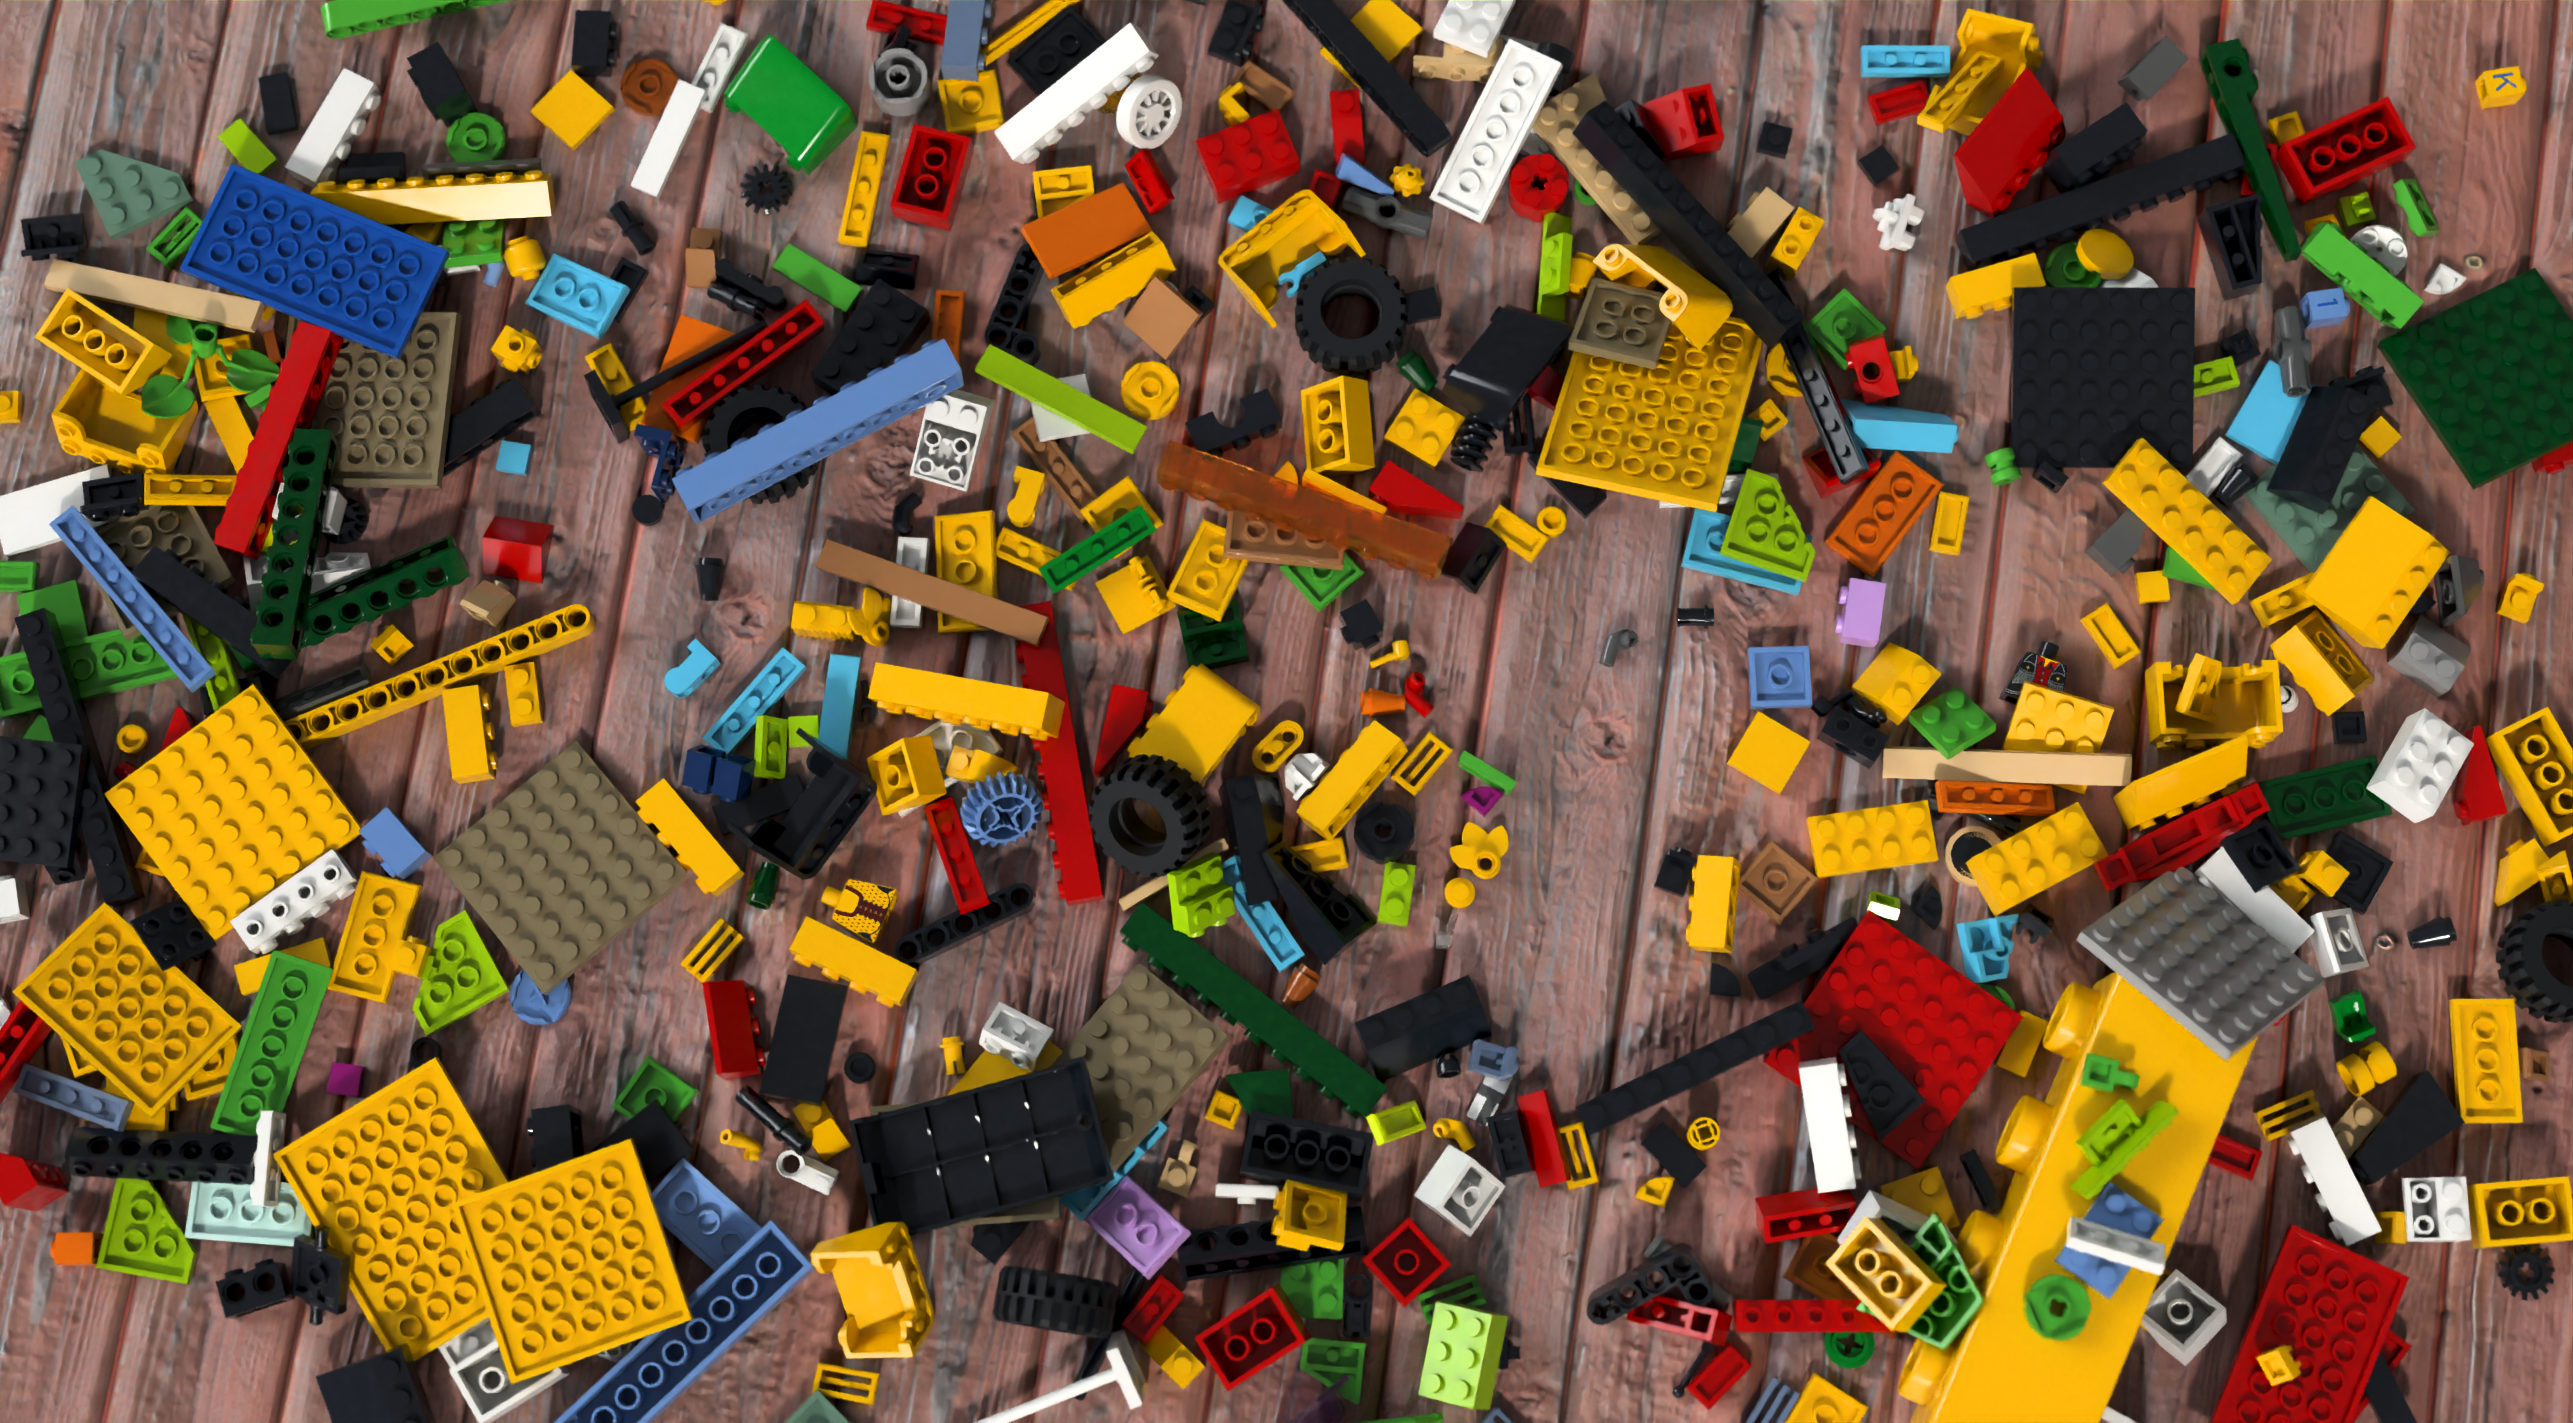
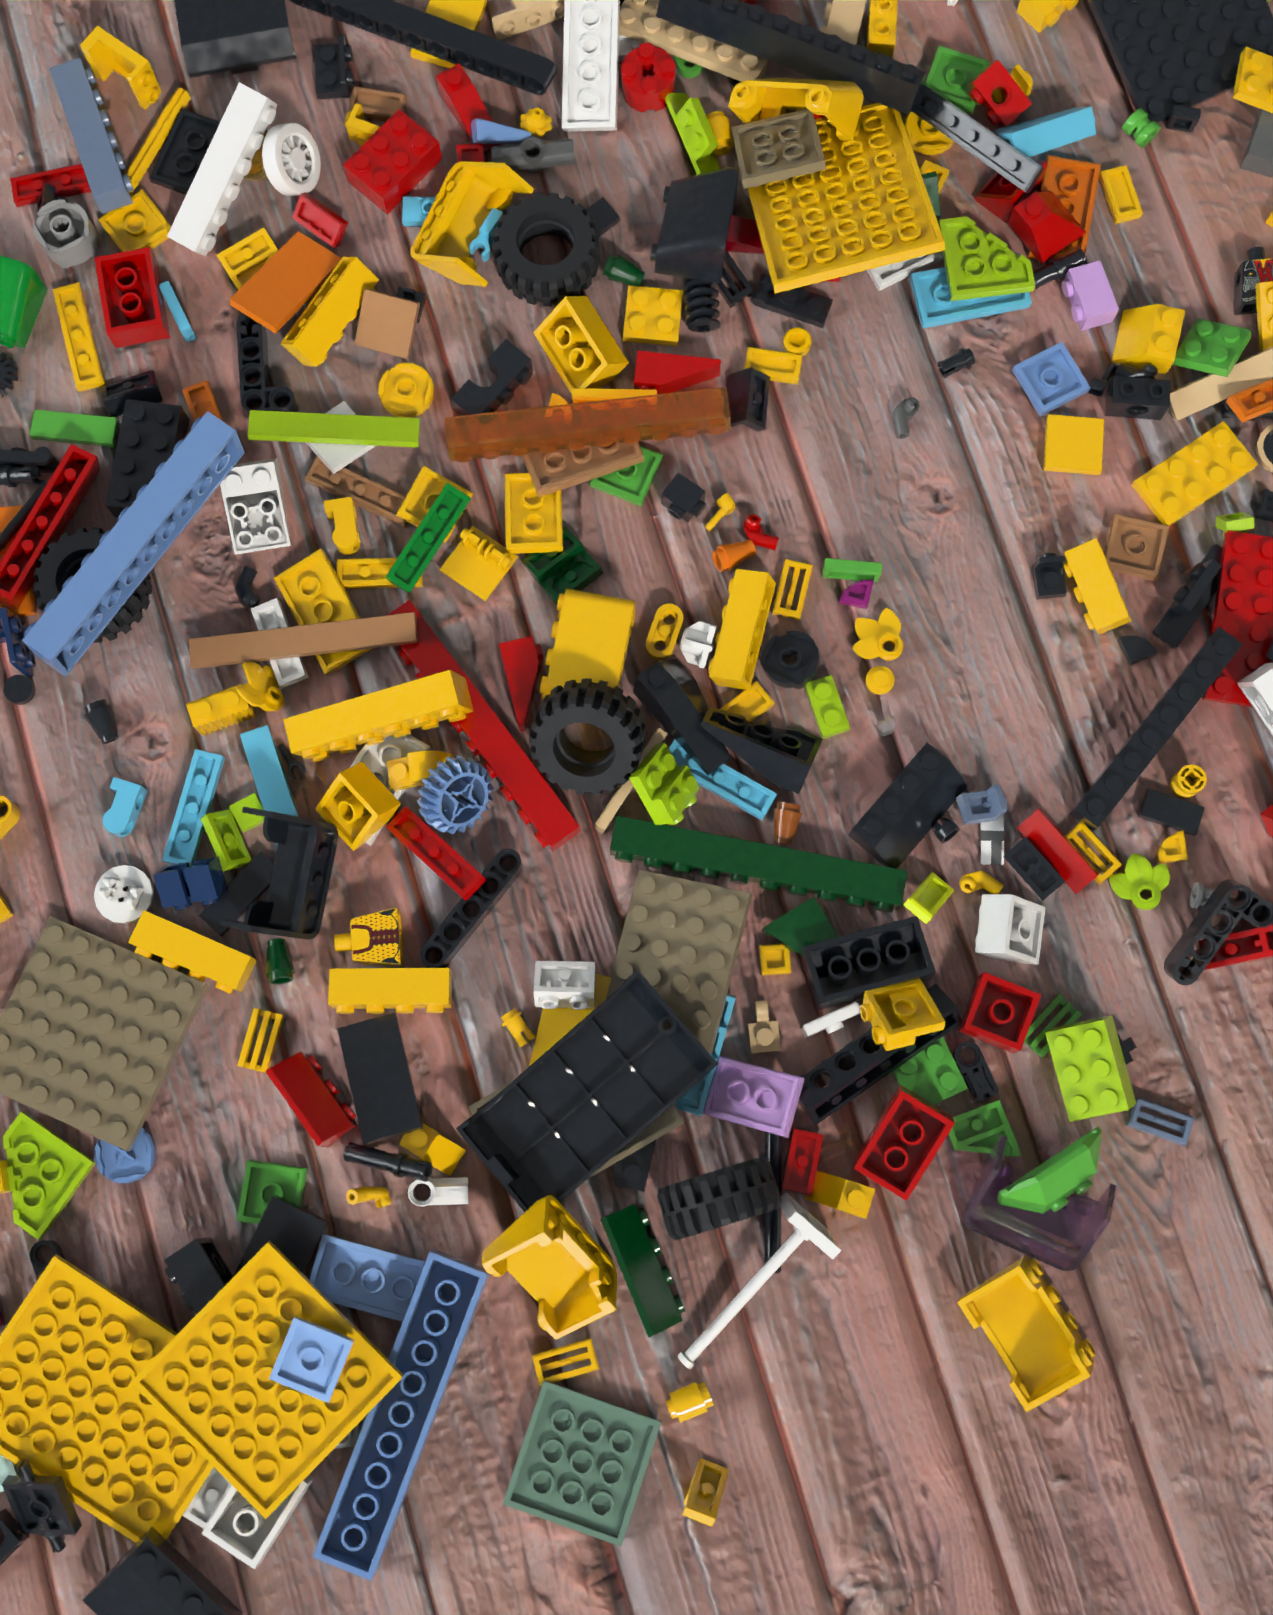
camera: 25 degrees left, 0 degrees up
black tile [844,1052,876,1084] -> none
none -> white plate [94,865,154,924]
none -> medium azure tile [159,281,197,343]
none -> light blue plate [269,1316,355,1403]
none -> dark green slope [600,1204,685,1338]
none -> red slope [1008,191,1086,264]
none -> black pin [1033,248,1087,289]
none -> lime plate [1109,853,1170,910]

